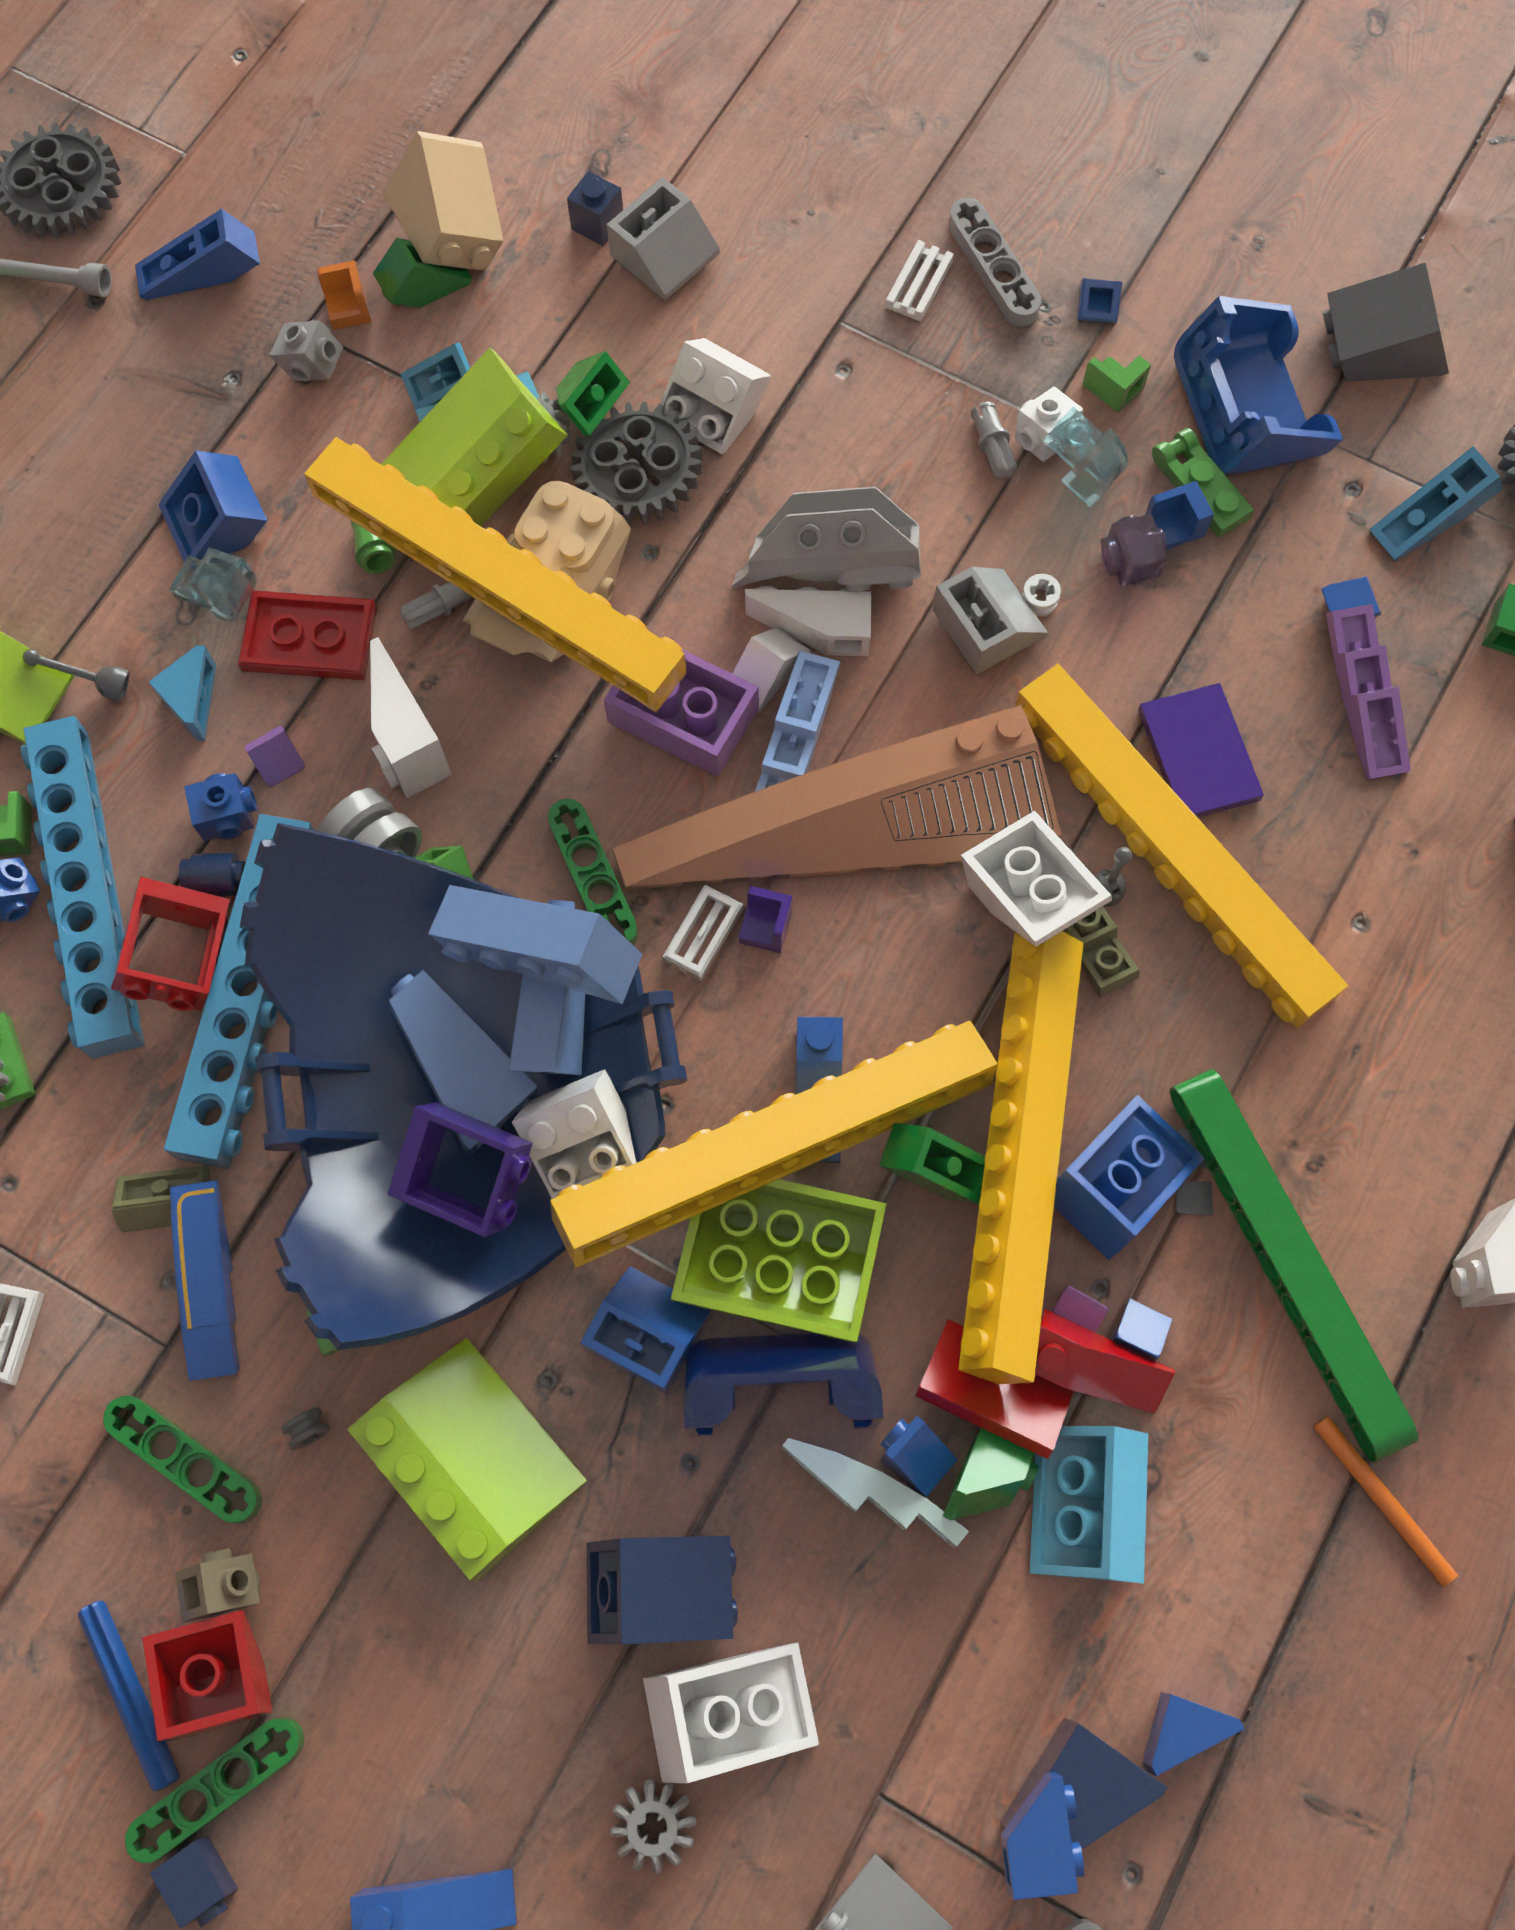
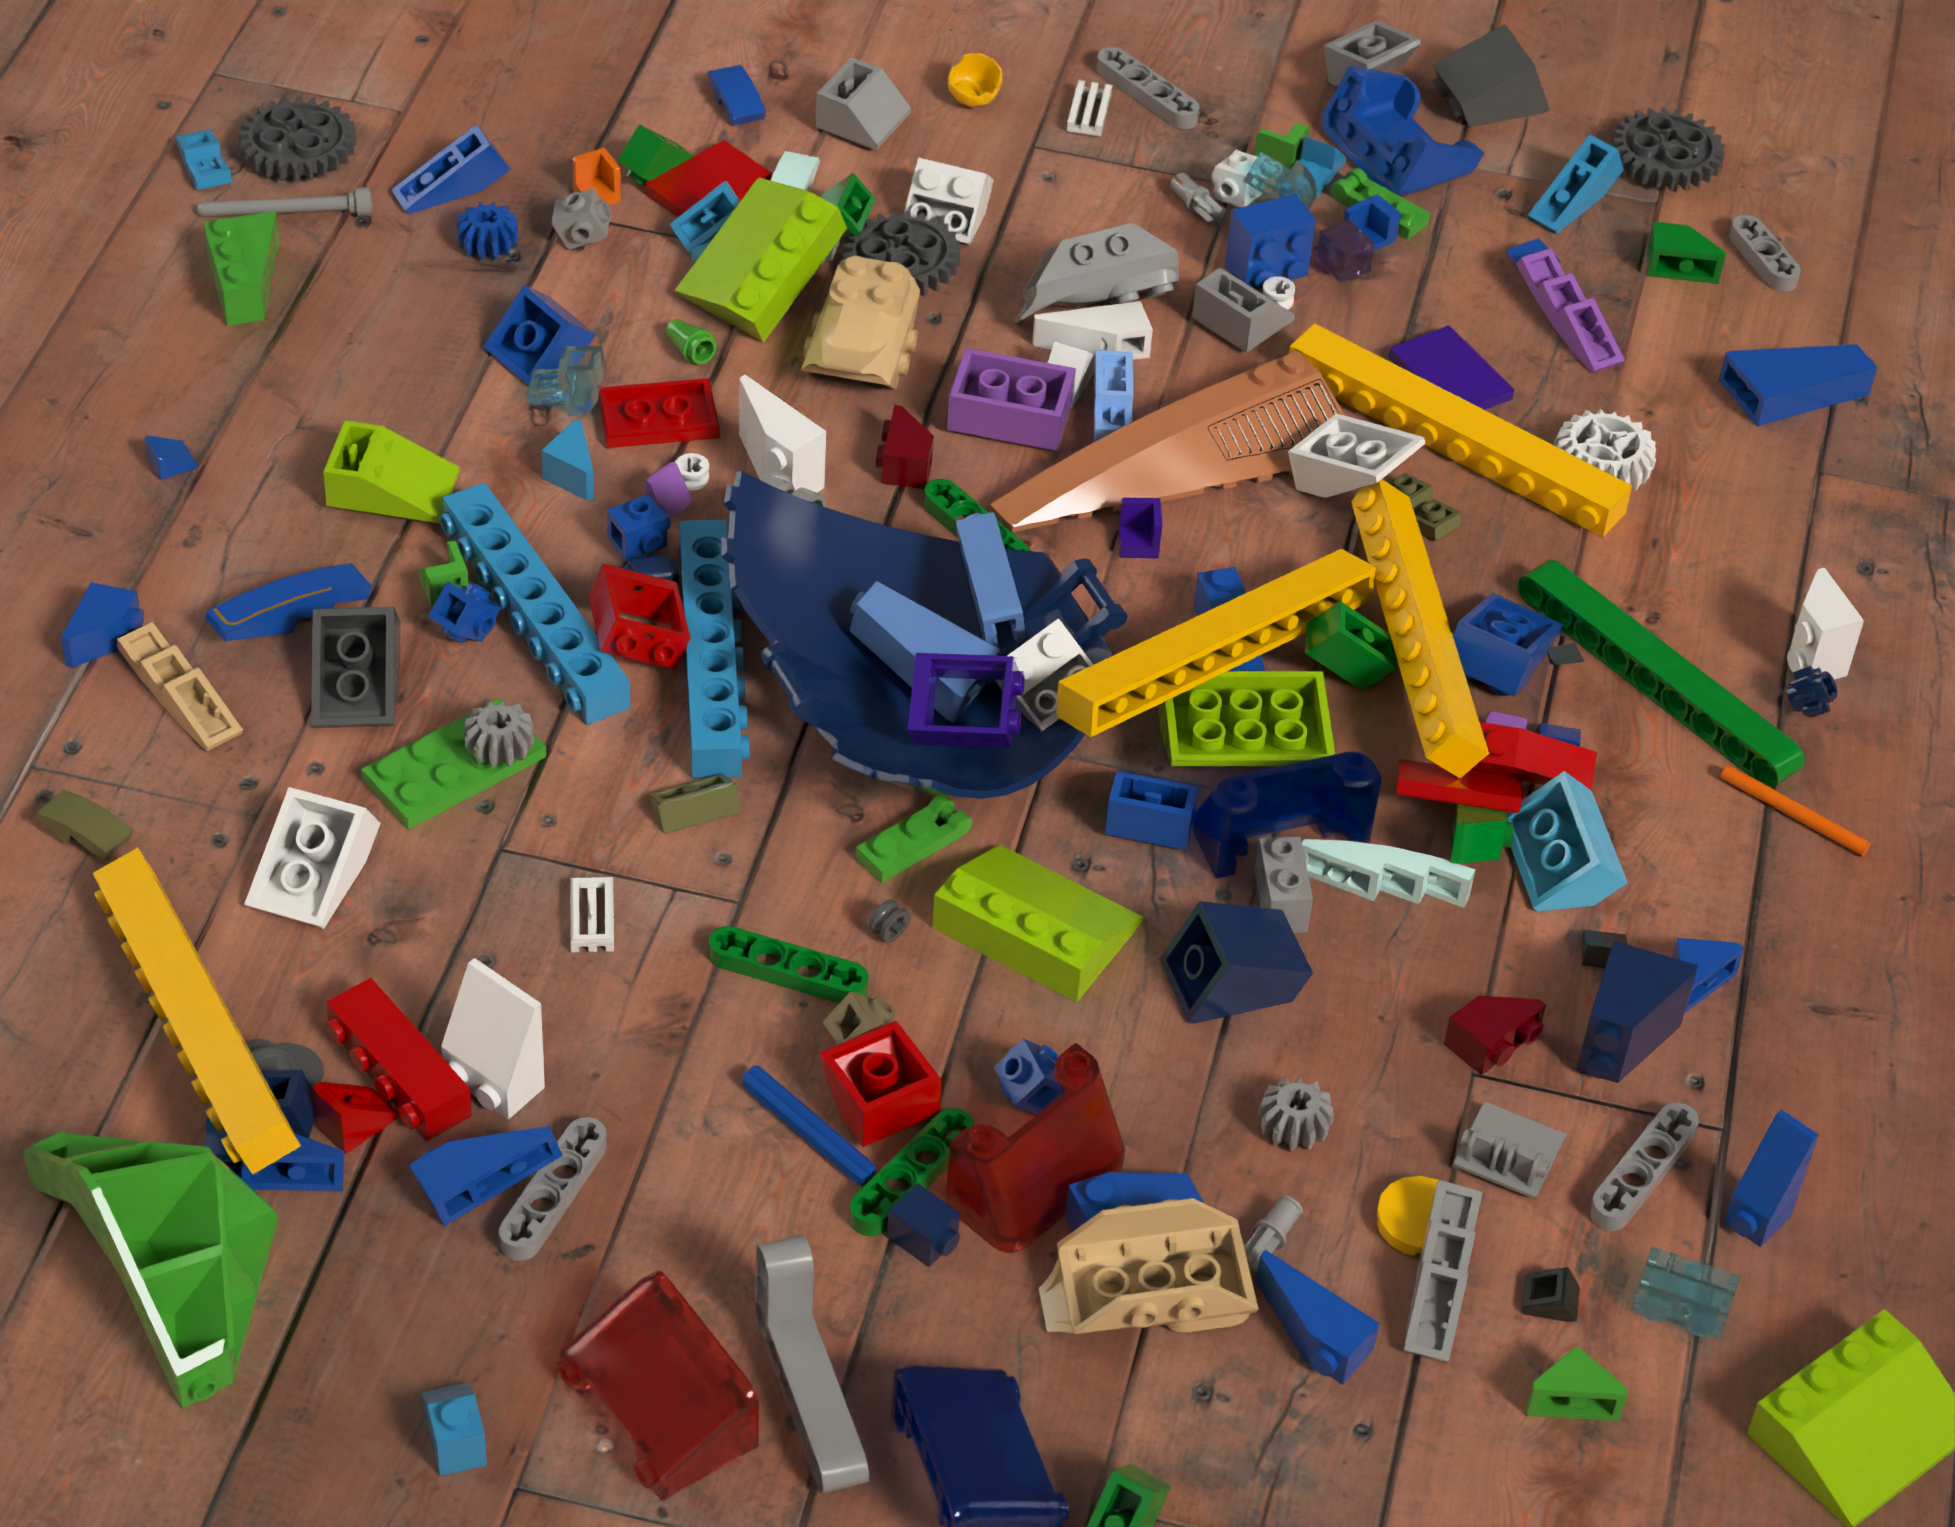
camera: 20 degrees left, 25 degrees down
dark grey hinge [22,649,130,703] -> none
blue slope [170,1180,240,1381] -> none
yellow brick [304,437,686,712] -> none
tan slope [383,131,504,271] -> none
light grey axle [400,582,474,629] -> none
medium blue wedge [428,885,643,1004] -> none
dark blue brick [567,171,623,246] -> none
white slope [643,1642,819,1783] -> none
white tile [662,885,743,981] -> none
blue slope [880,1416,958,1498] -> none
blue slope [1000,1772,1084,1900] -> none
blue slope [1077,278,1122,323] -> none
dark grey hinge [1094,847,1132,907] -> none
none -> blue gear [457,202,518,260]
none -> red tile [645,140,772,217]
none -> white bush [675,453,709,491]
none -> blue slope [707,64,766,126]
none -> light aqua slope [771,151,820,192]
none -> dark red slope [875,405,934,489]
none -> clear red windscreen [945,1043,1125,1253]
none -> yellow hair [947,53,1003,108]
none -> blue brick [994,1039,1072,1116]
none -> blue brick [1225,194,1316,289]
none -> light grey brick [1254,836,1313,933]
none -> dark azure slope [1284,136,1346,200]
none -> light grey slope [1324,20,1421,86]
none -> dark red slope [1444,995,1546,1075]
none -> white gear [1554,409,1656,491]
none -> pearl dark grey slope [1582,929,1628,968]
none -> dark blue gear [1787,666,1838,717]

